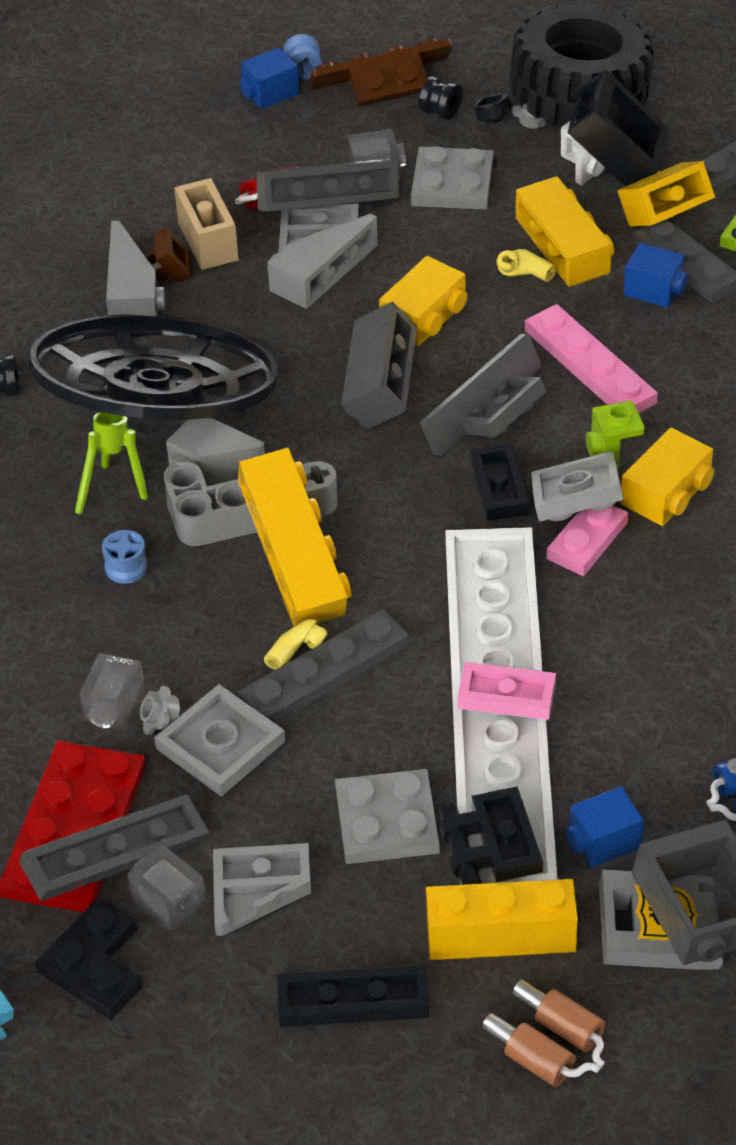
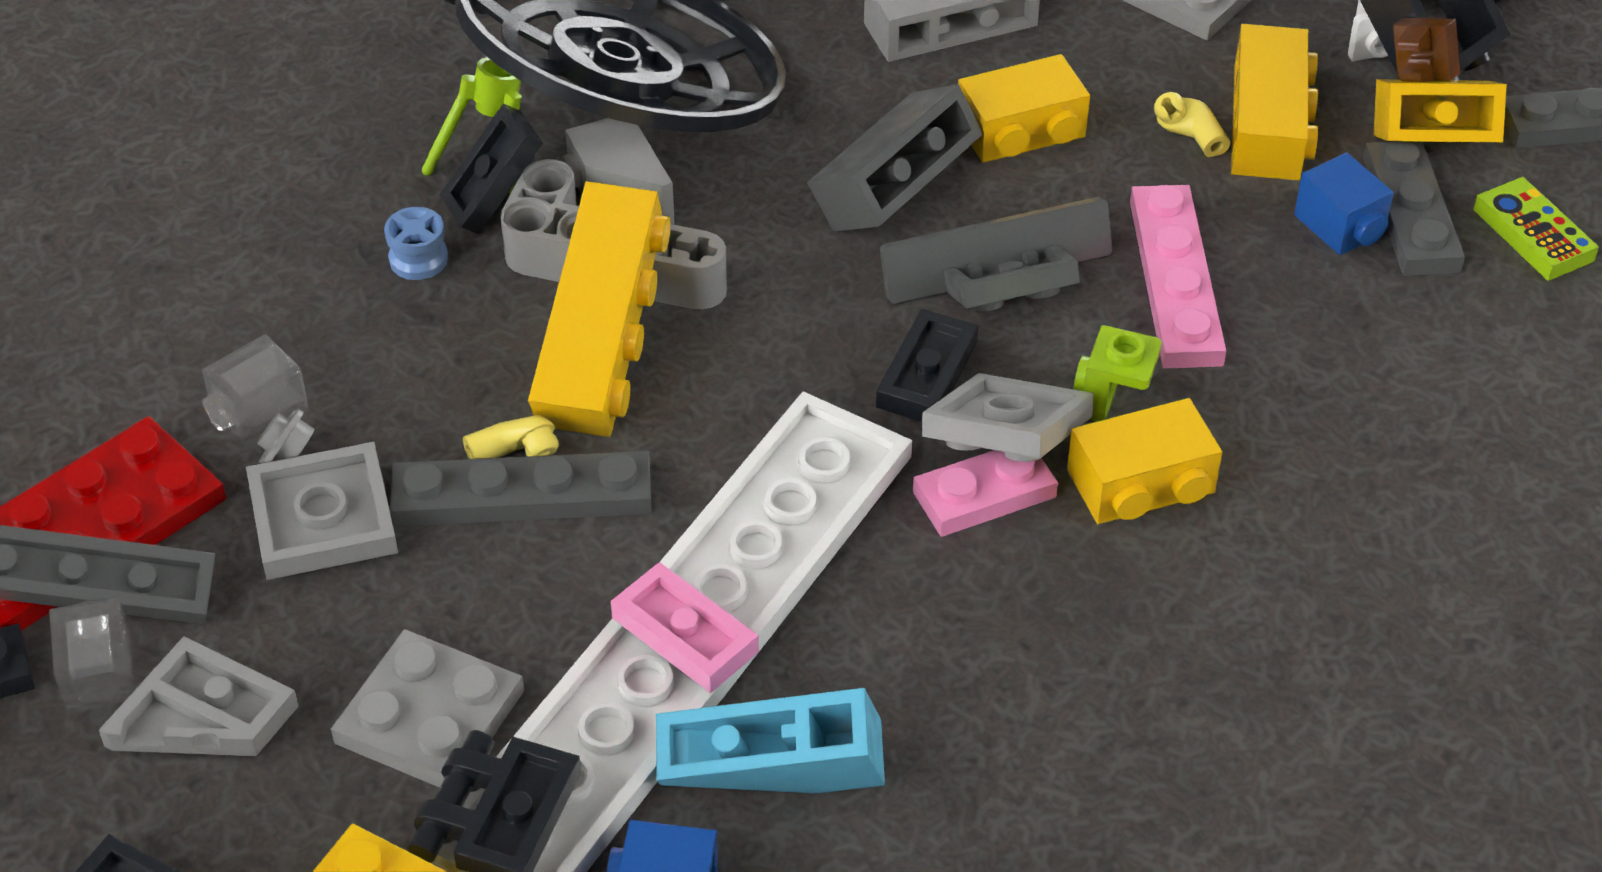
camera: 30 degrees right, 0 degrees up
none -> black plate [440,103,543,234]
none -> medium azure slope [656,688,885,793]
none -> reddish brown tile [1393,18,1460,82]

